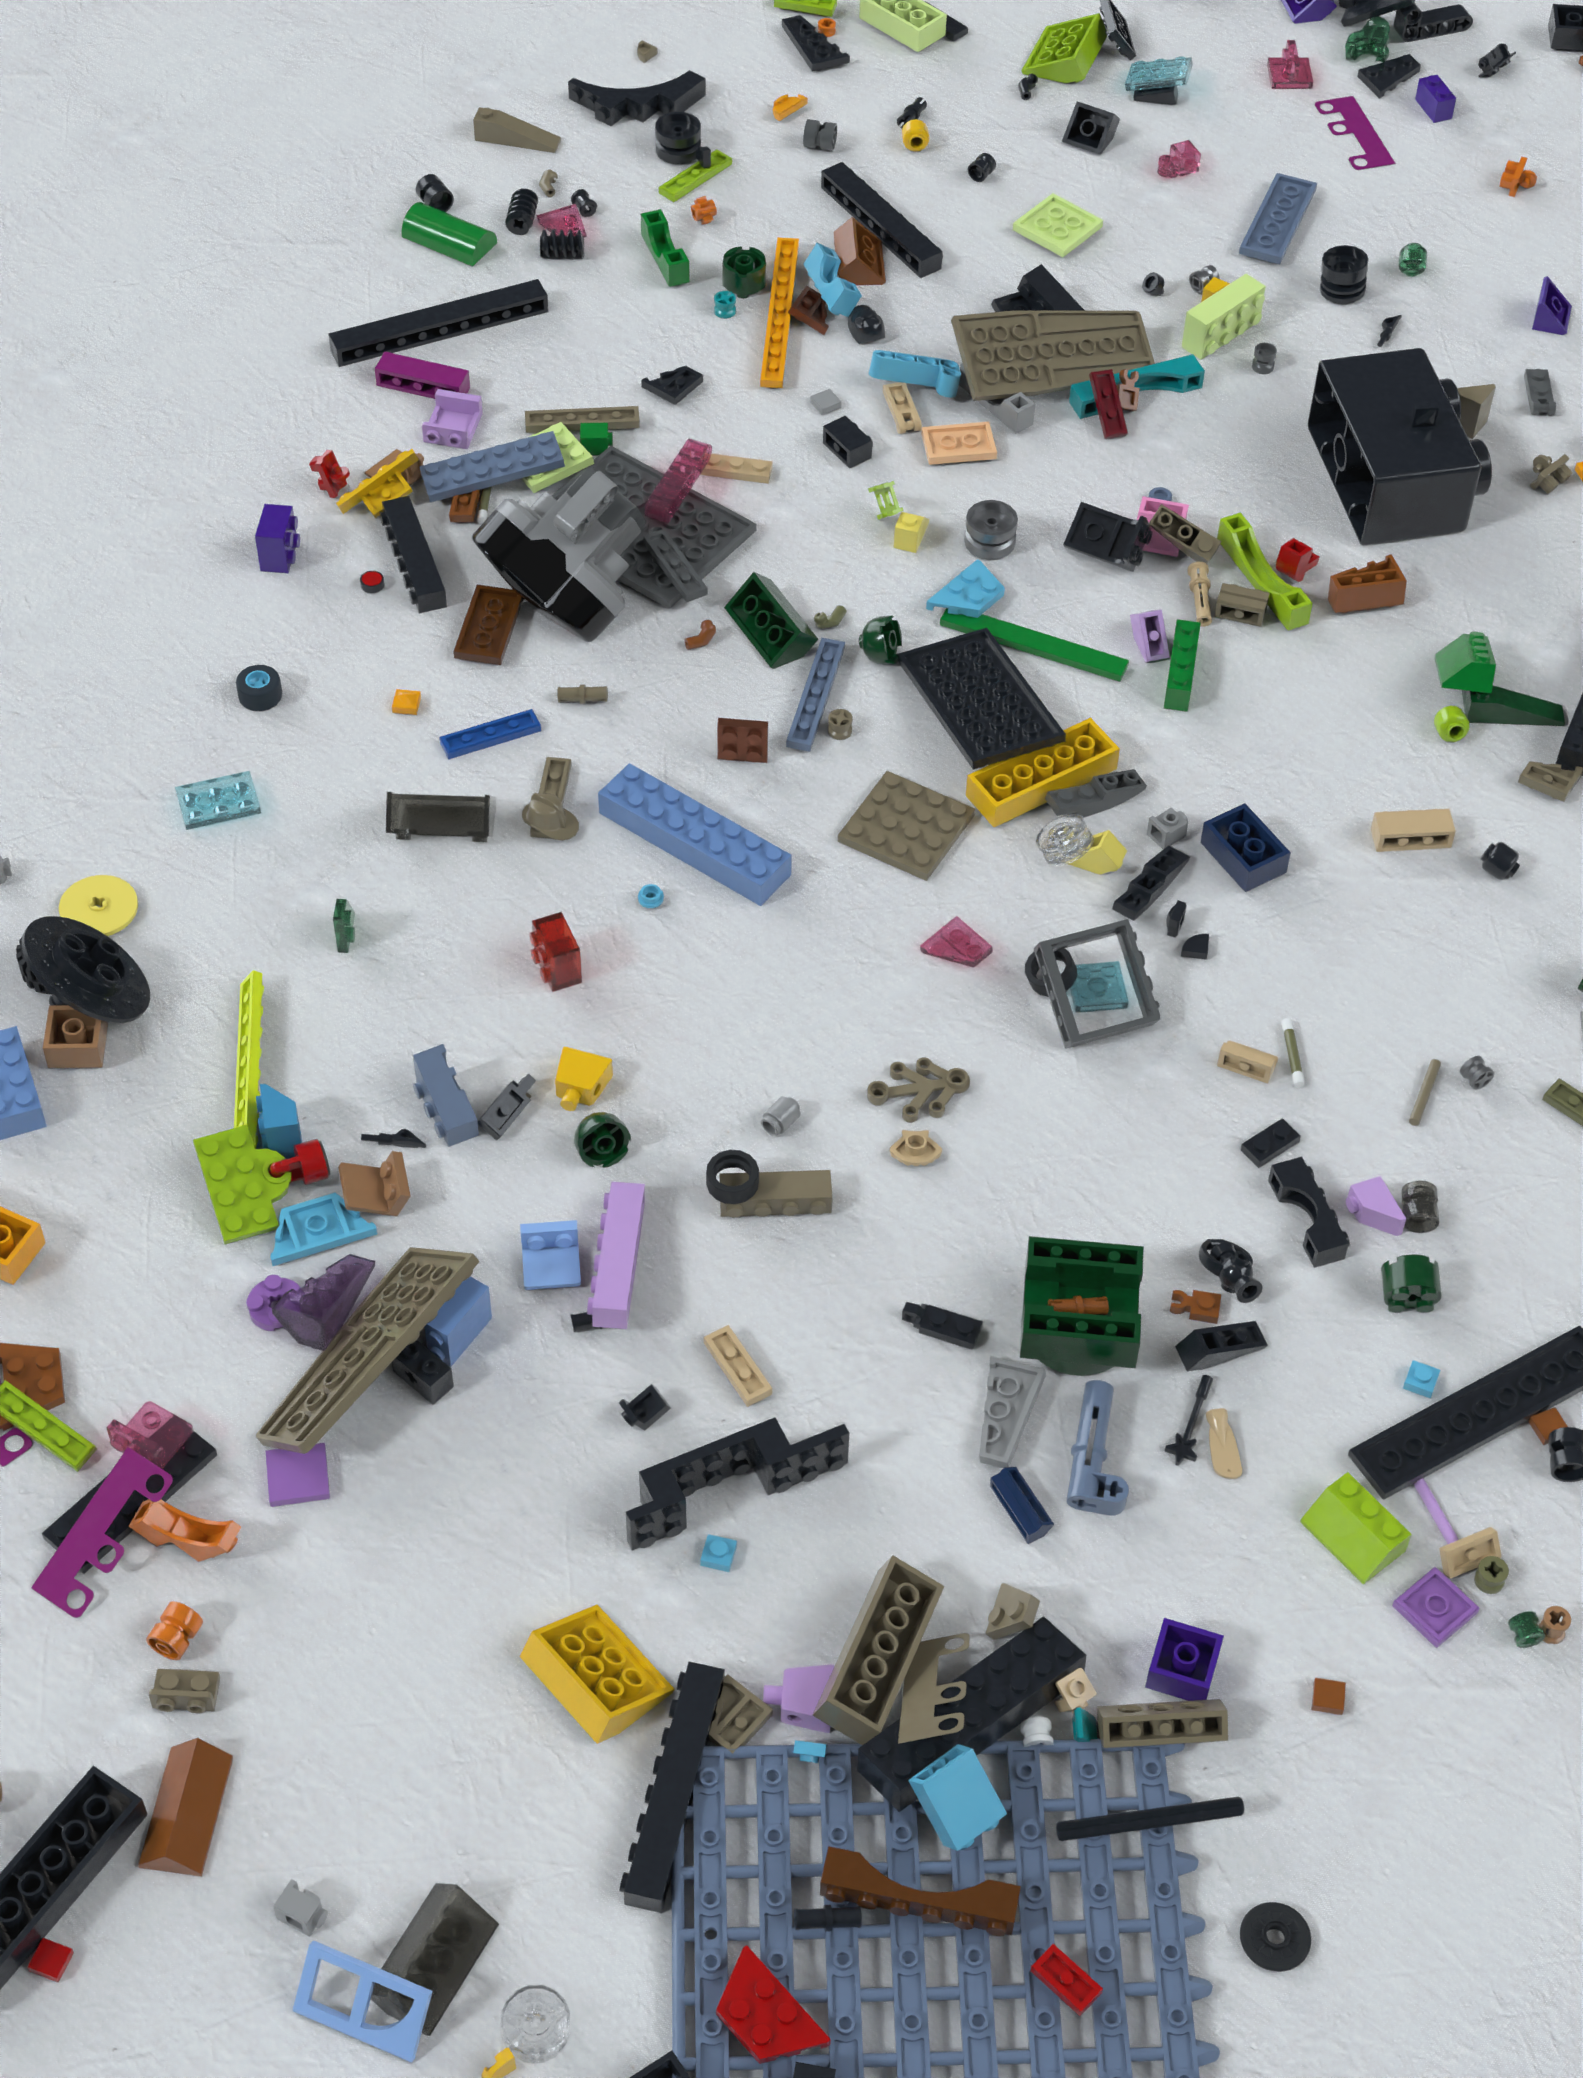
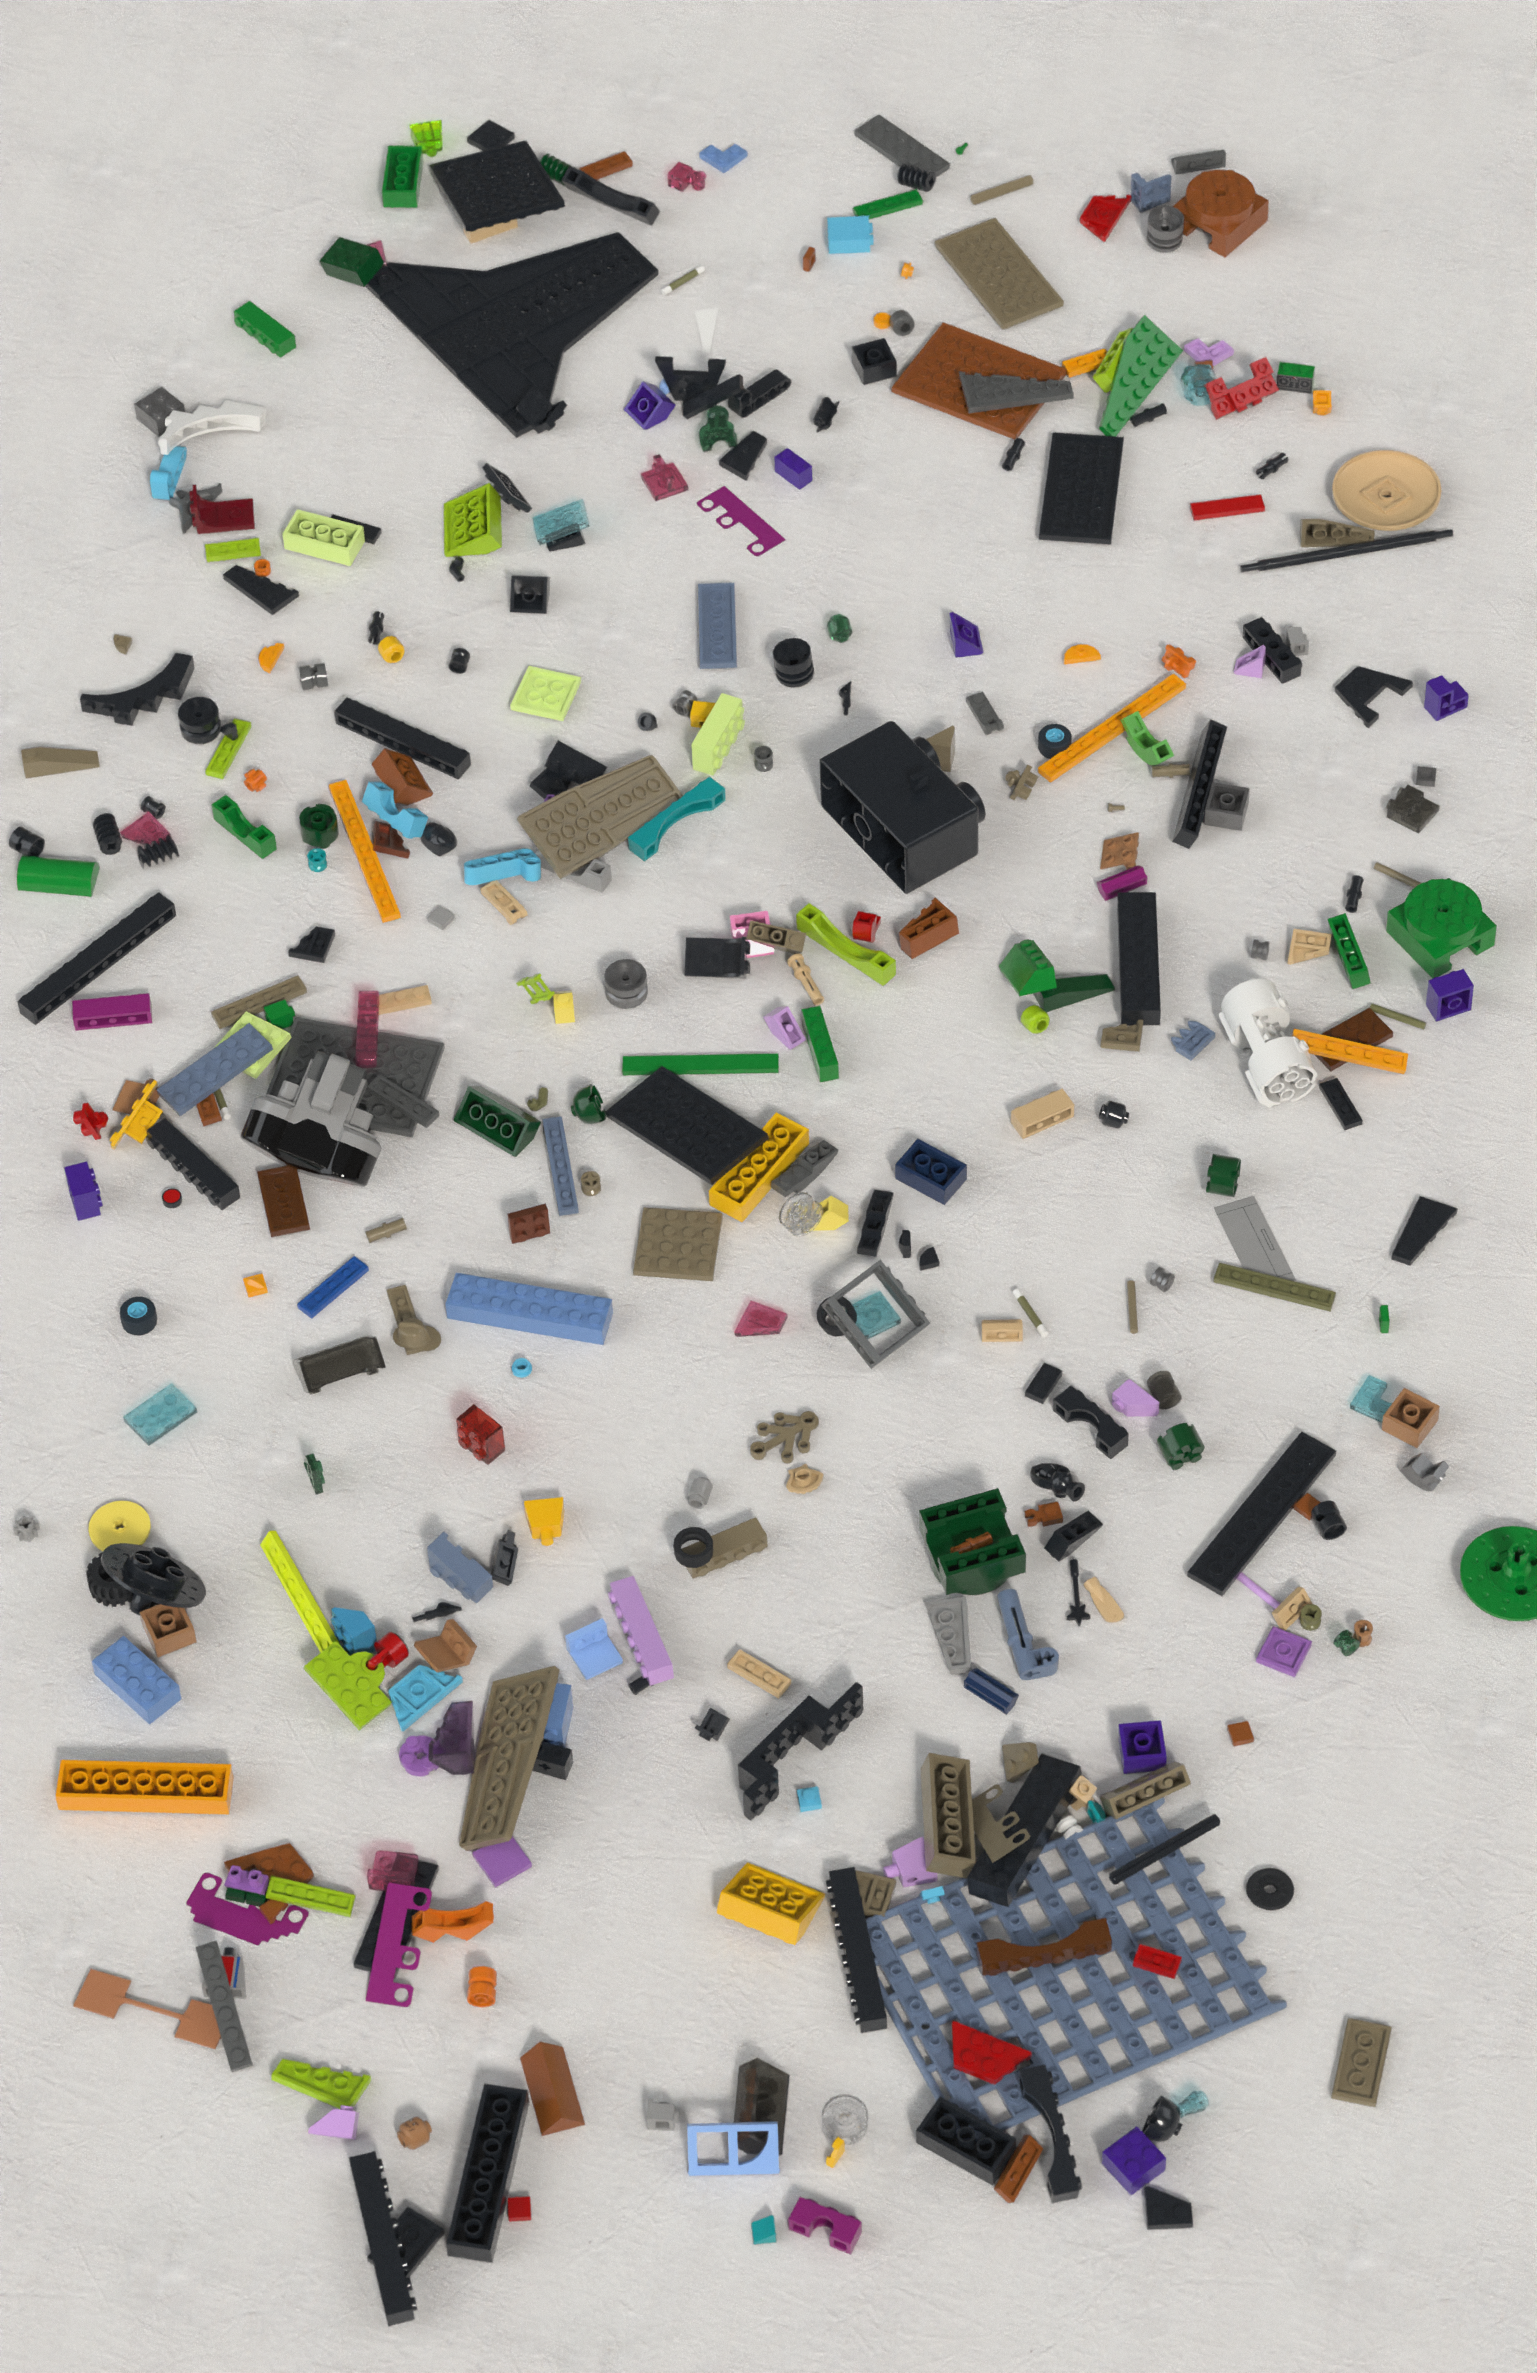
camera: 20 degrees left, 0 degrees up
dark tan bracket [149,1669,220,1714] -> none
lavender panel [422,389,483,449] -> none
dark tan arm [539,169,558,197] -> none
dark green cylinder [574,1112,631,1168] -> none
dark orange arm [684,620,716,650] -> none
black pin [794,1905,862,1932] -> none
black brick [823,415,873,469] -> none
black hinge [902,1302,983,1350] -> none
medium azure brick [908,1744,1007,1851] -> none
light nougat plate [921,422,997,465] -> none
medium azure wing [926,559,1005,618] -> none
dark red tile [1089,369,1128,439] -> none
plate [1116,369,1140,412] -> none
light grey brick [1147,808,1188,849] -> none
sand blue tile [1149,487,1172,501] -> none
clear pink brick [1157,140,1201,178] -> none
dark tan brick [1215,583,1269,627] -> none
lime slope [1300,1472,1412,1585] -> none
medium azure plate [1403,1360,1440,1399] -> none
orange hips [1499,156,1537,197] -> none

